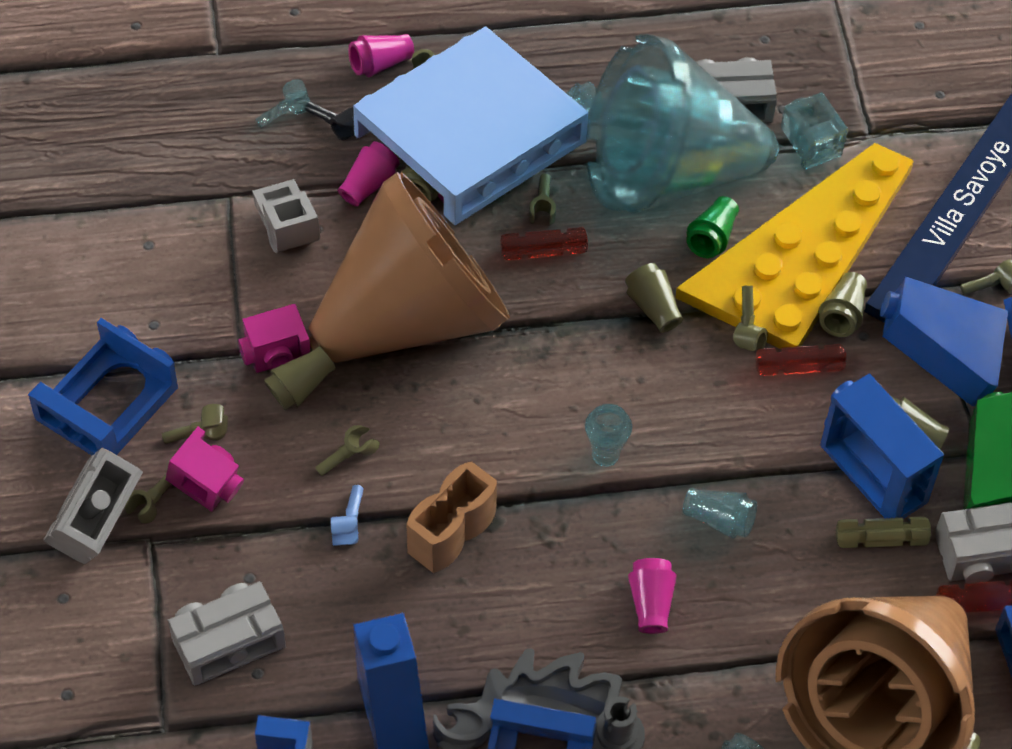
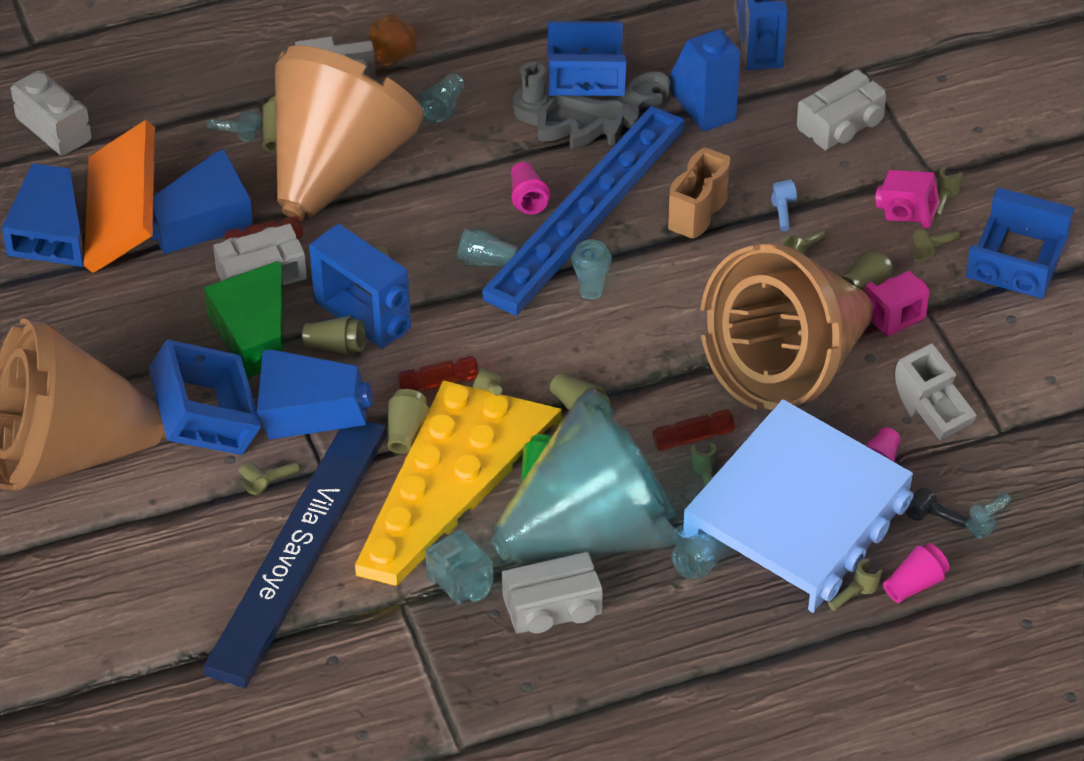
camera: 170 degrees right, 10 degrees down
light grey brick [43,448,143,564] -> none
none -> blue plate [483,106,684,316]

